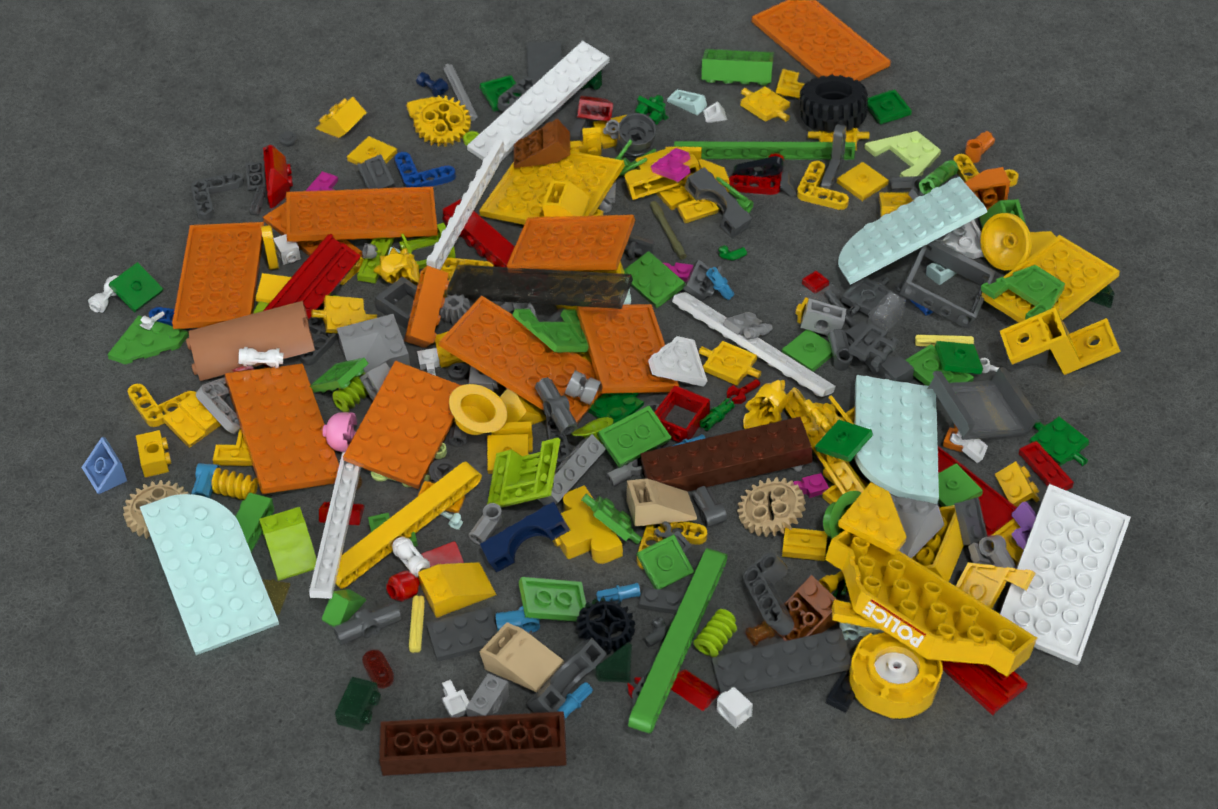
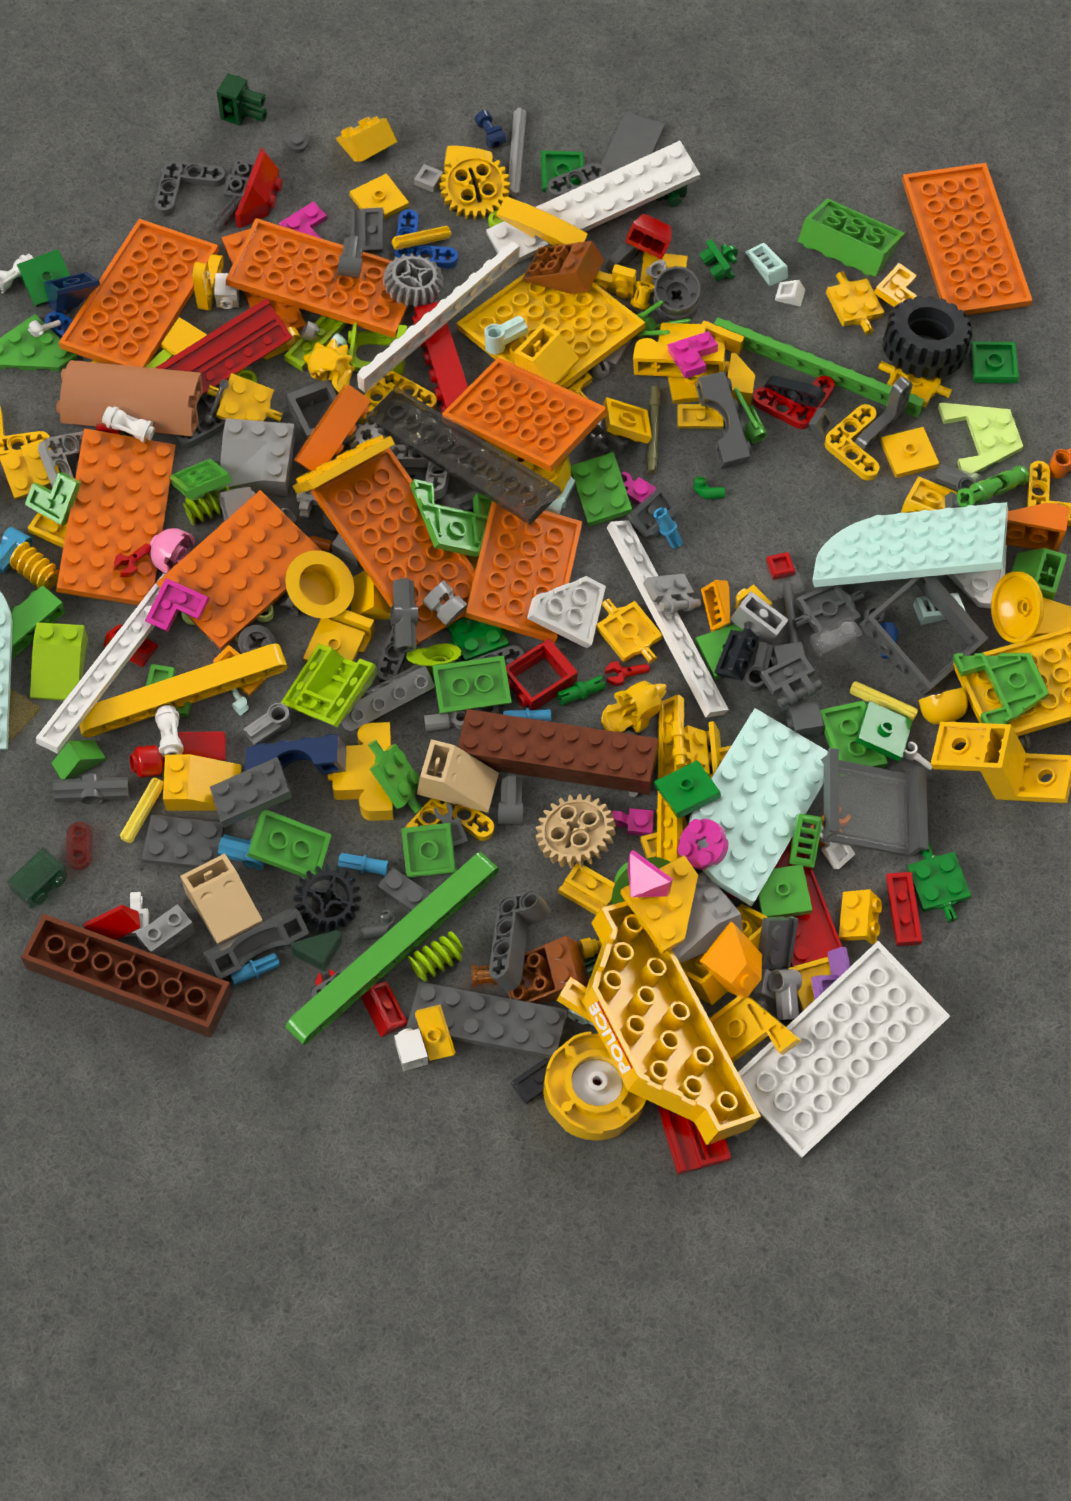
camera: 20 degrees right, 15 degrees up
none -> plate [25,472,81,525]
none -> dark blue slope [44,271,100,314]
none -> red slope [83,905,140,940]
none -> red bar [113,543,151,577]
none -> dark pink plate [145,578,210,632]
none -> dark grey hinge [204,379,229,424]
none -> dark grey plate [210,757,292,828]
none -> dark green brick [217,73,267,126]
none -> yellow plate [293,435,395,494]
none -> dark grey piece [337,235,363,278]
none -> light grey gear [383,253,444,307]
none -> yellow axle [392,226,452,250]
none -> light grey plate [414,164,443,192]
none -> yellow plate [415,1005,456,1061]
none -> light aqua piece [485,316,528,354]
none -> yellow slope [496,197,588,246]
none -> yellow plate [603,397,652,444]
none -> slope [627,850,673,897]
none -> yellow bush [630,281,654,310]
none -> dark pink plate [678,819,729,870]
none -> light orange slope [700,922,762,999]
none -> light orange slope [701,580,730,632]
none -> black bracket [714,628,759,680]
none -> bright green slope [789,814,823,868]
none -> yellow cylinder [918,688,968,725]

